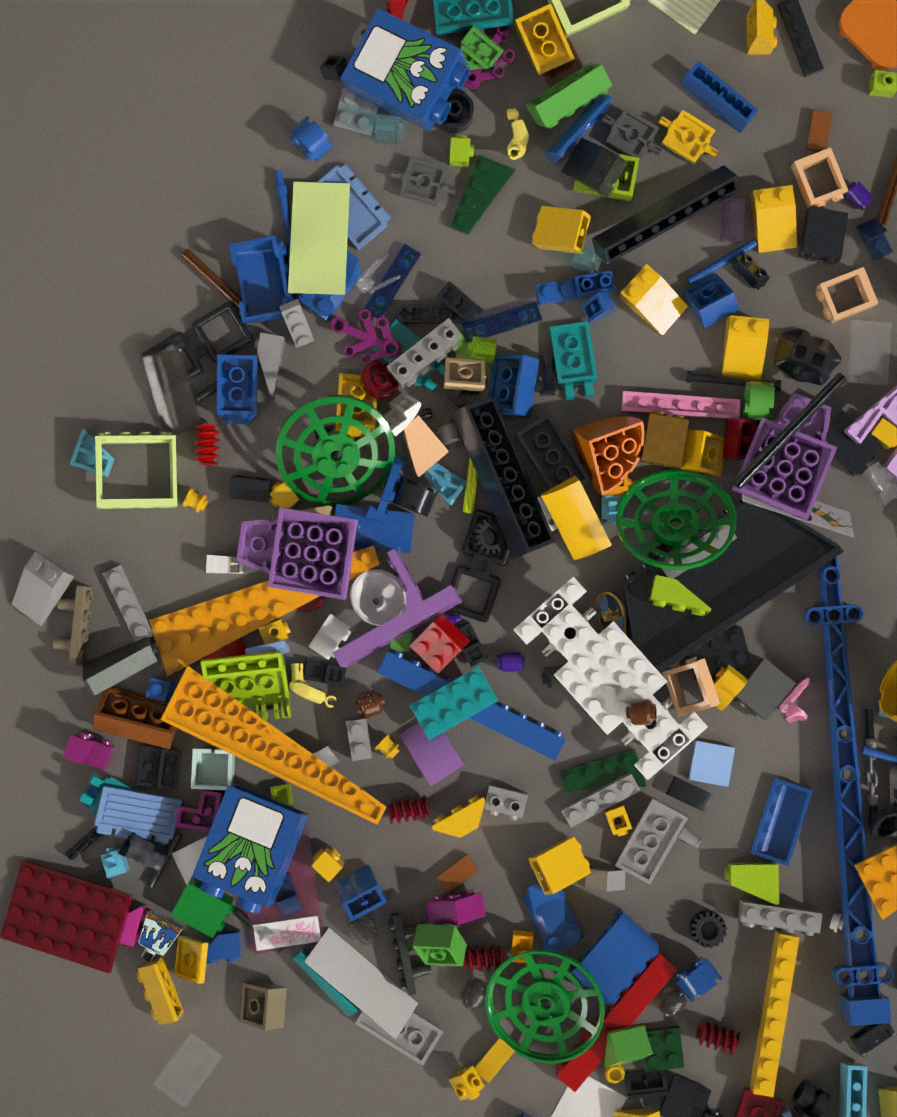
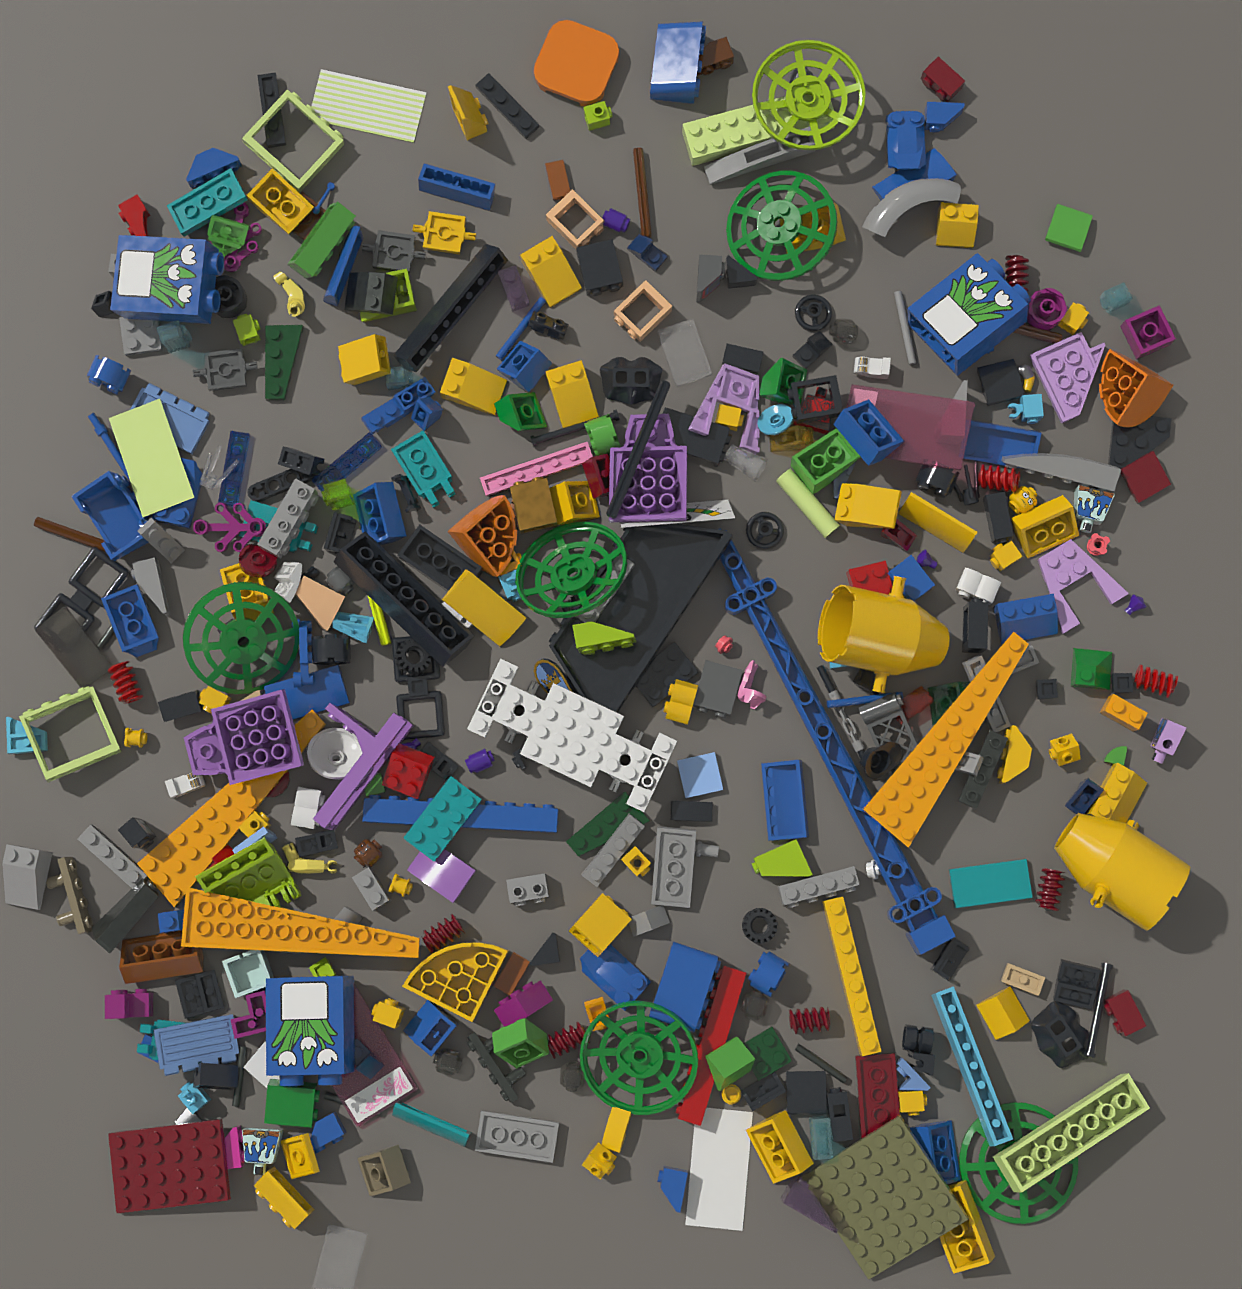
camera: 15 degrees left, 5 degrees down
black axle [65,828,100,861] -> none
white sticker [304,928,418,1039] -> none
yellow slope [431,795,485,838] -> none
tan slope [443,358,485,391] -> none
reddish brown head [626,699,657,725] -> none
light nougat window [662,657,720,717] -> none
none -> black brick [118,817,156,849]
none -> blue hinge [312,183,335,214]
none -> yellow brick [402,942,509,1022]
none -> green slope [494,392,547,431]
none -> black slope [529,932,560,966]
none -> coral plate [715,636,733,654]
none -> black piece [746,512,784,549]
none -> pearl dark grey bar [795,1044,848,1084]

